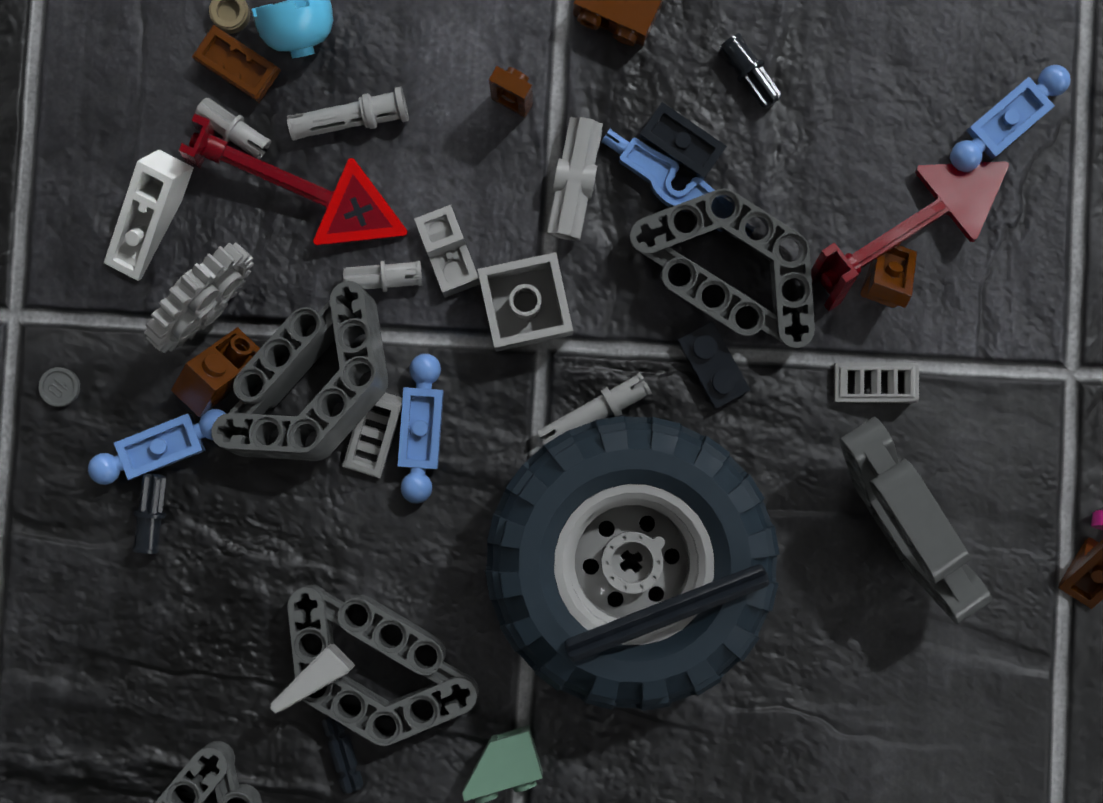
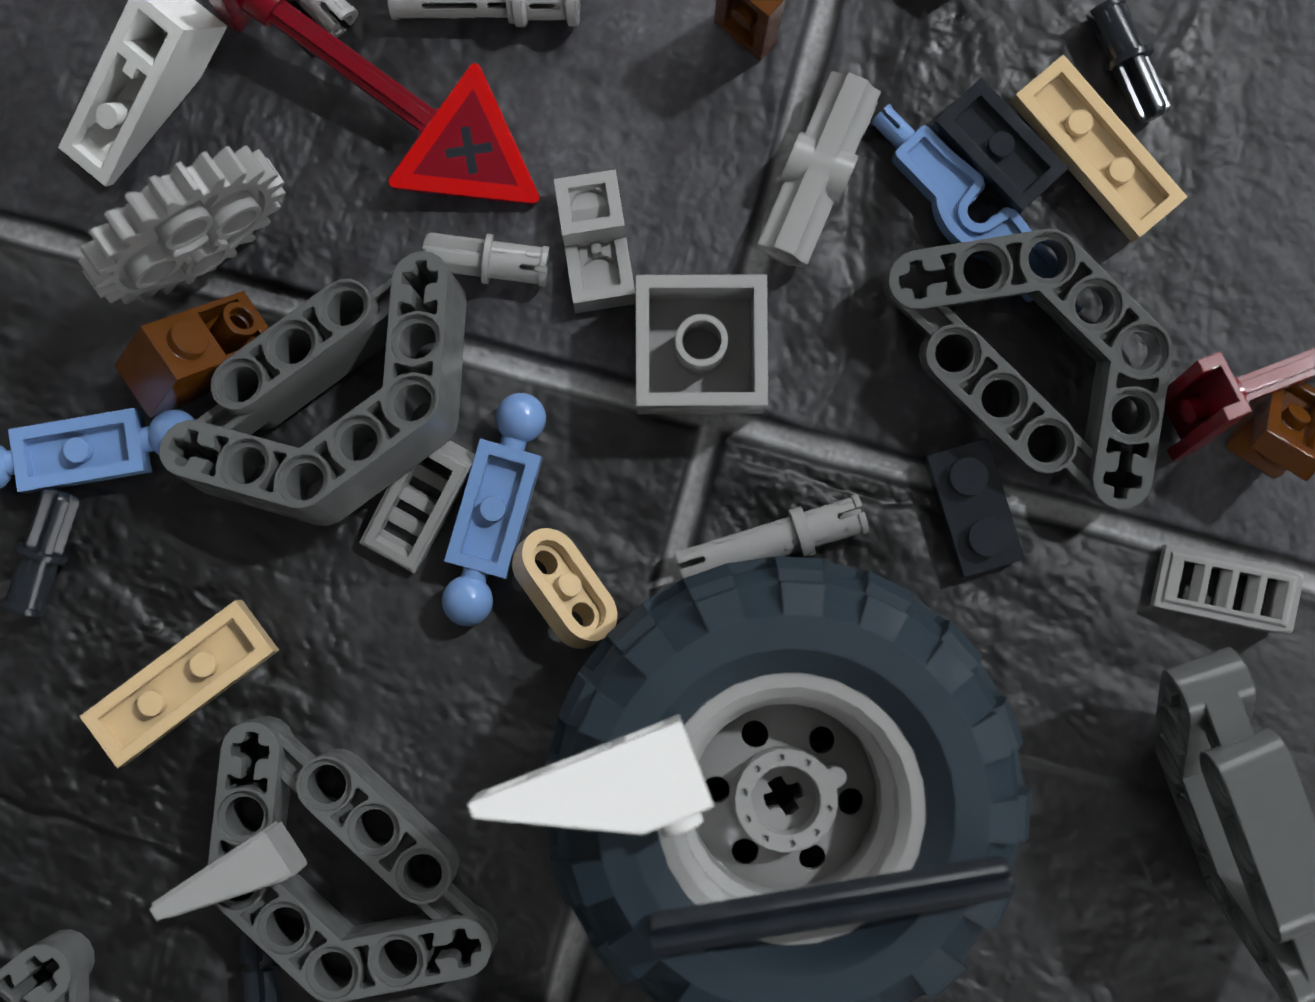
camera: 15 degrees right, 0 degrees up
none -> tan plate [79,600,279,768]
none -> white slope [468,714,714,838]
none -> tan plate [512,528,617,649]
none -> tan plate [1010,54,1187,243]

